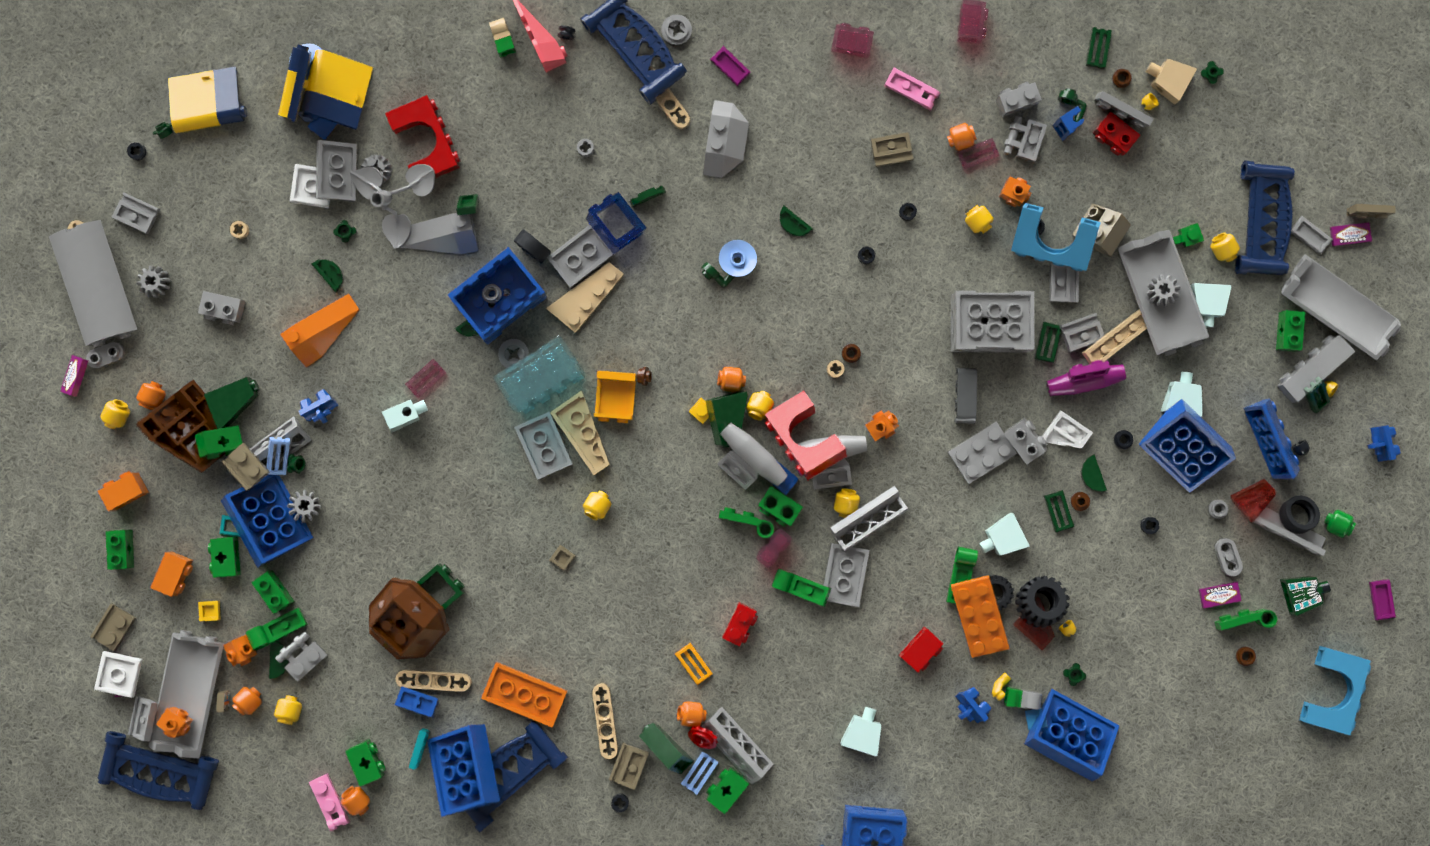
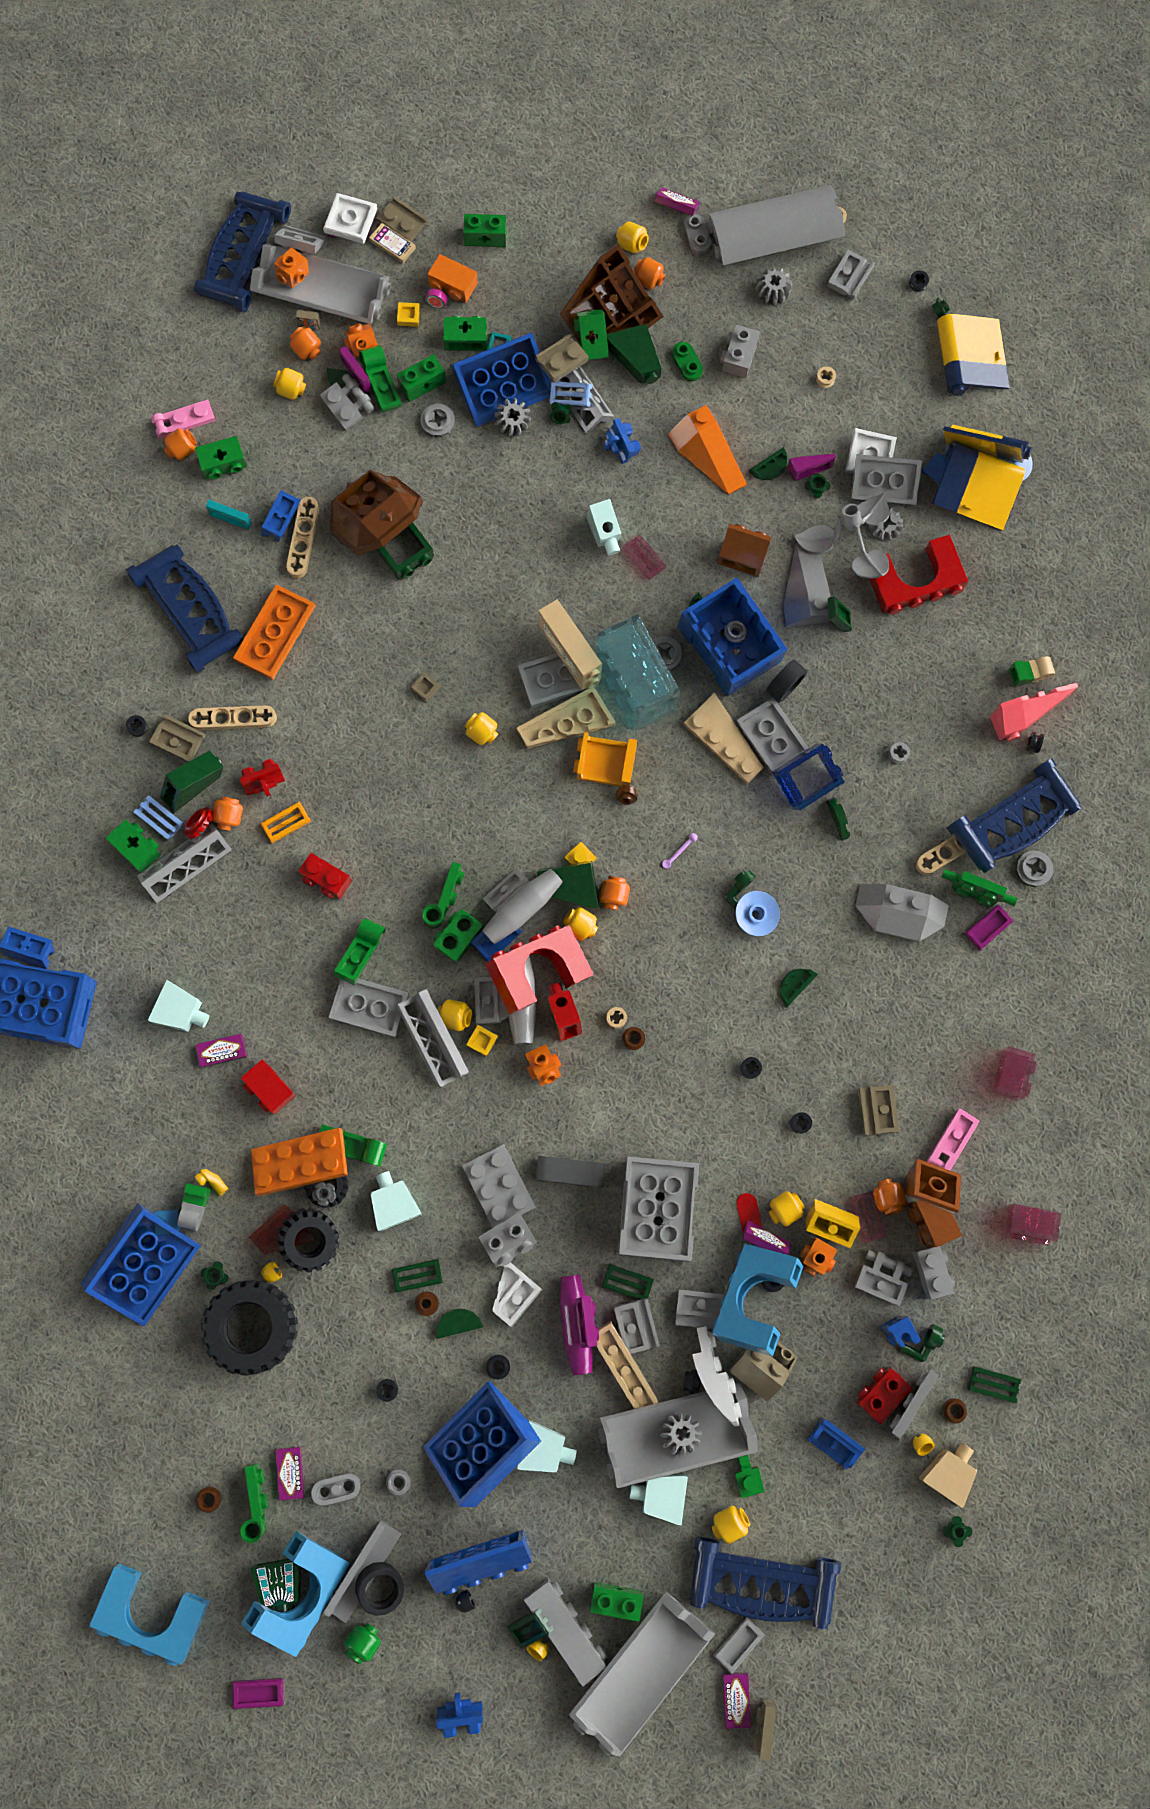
camera: 90 degrees right, 10 degrees down
orange brick [98,471,149,511] -> none
blue slope [427,724,500,817] -> none
clear pink brick [756,528,792,567] -> none
blue hips [955,687,991,723] -> none
clear red wing [1230,479,1276,523] -> none
none -> tile [196,1034,247,1068]
none -> black tyre [201,1281,298,1376]
none -> red hips [239,759,285,797]
none -> arch [241,1531,350,1657]
none -> dark grey plate [312,1182,336,1206]
none -> magenta tile [339,346,371,393]
none -> tile [369,223,416,263]
none -> light grey gear [420,404,455,437]
none -> tile [425,289,448,309]
none -> yellow plate [466,1025,498,1057]
none -> tan piece [538,599,602,690]
none -> red torso [547,983,582,1041]
none -> lavender hinge [662,833,698,869]
none -> green plate [672,342,703,382]
none -> black plate [683,1369,701,1395]
none -> white slope [692,1326,742,1426]
none -> dark orange slope [717,523,771,577]
none -> red piece [737,1193,763,1232]
none -> magenta tile [742,1221,790,1255]
none -> magenta slope [787,454,836,481]
none -> yellow brick [806,1199,860,1248]
none -> blue hinge [807,1417,865,1469]
none -> dark orange slope [905,1159,961,1213]
none -> dark orange slope [906,1200,963,1248]
none -> green plate [941,869,1018,907]

